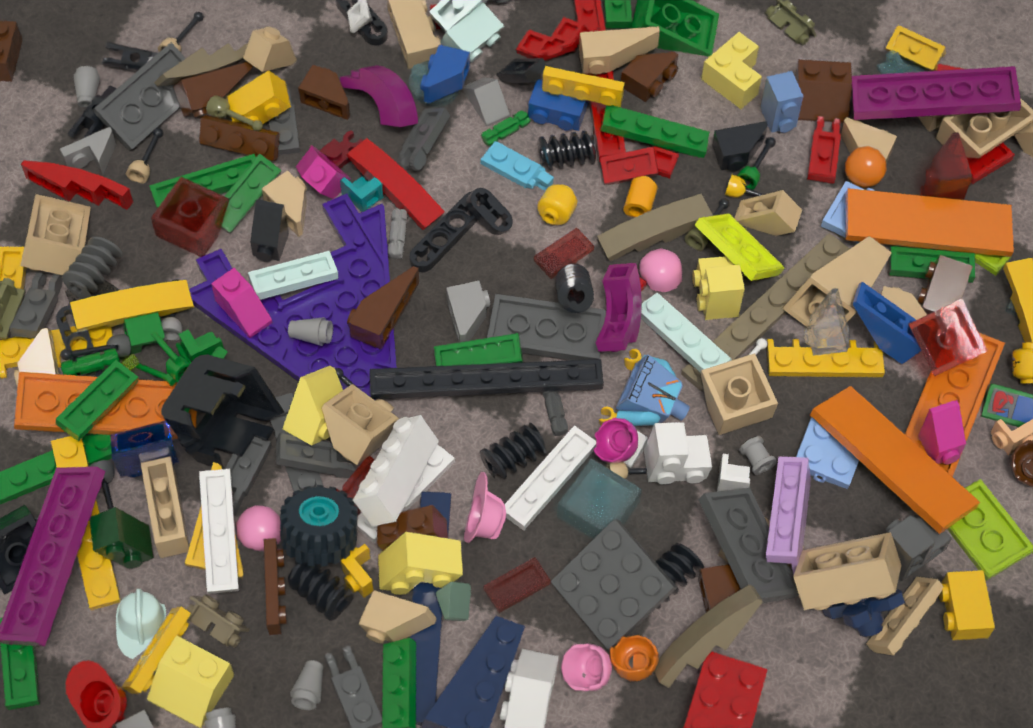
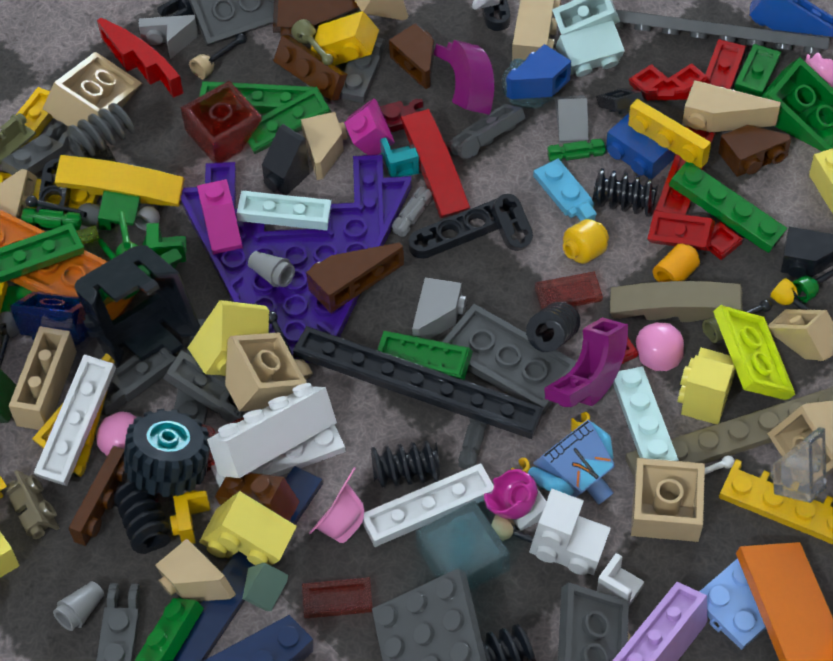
camera: 30 degrees right, 5 degrees down
light grey bush [739,436,777,475] -> none

